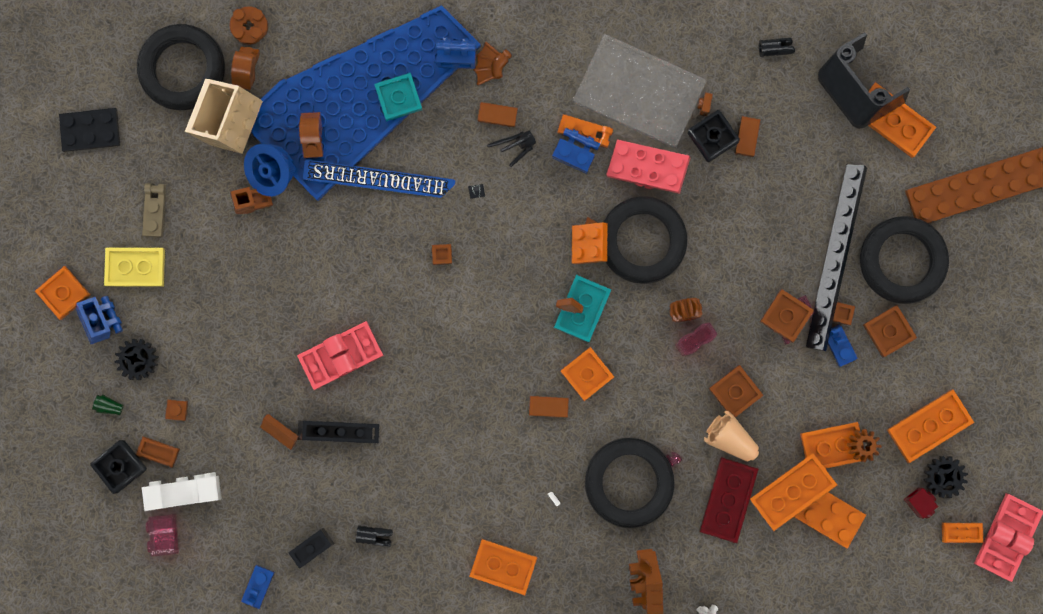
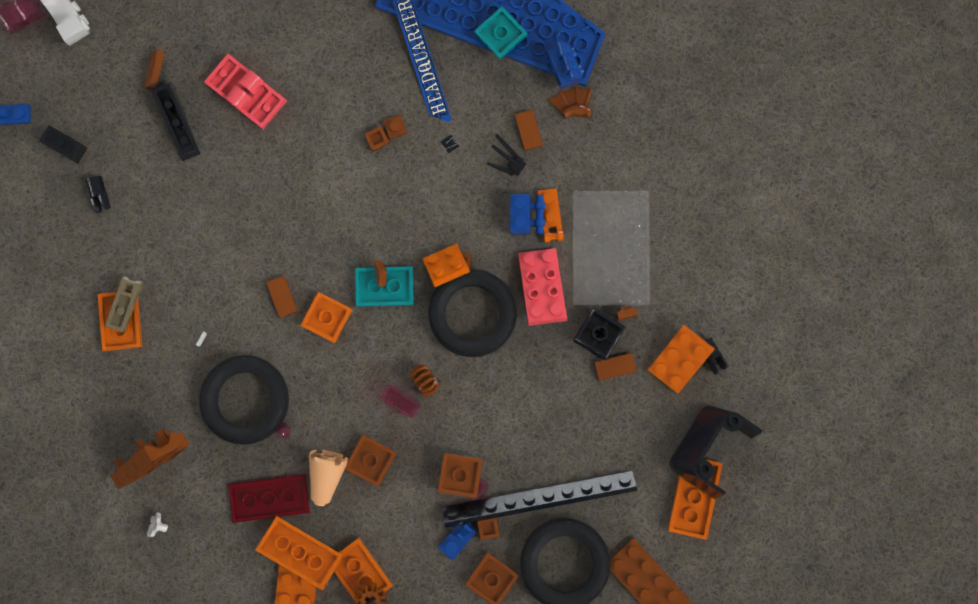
camera: 70 degrees right, 0 degrees up
none -> dark tan plate [105,276,143,333]
none -> dark orange plate [383,115,407,140]
none -> orange plate [648,325,715,394]

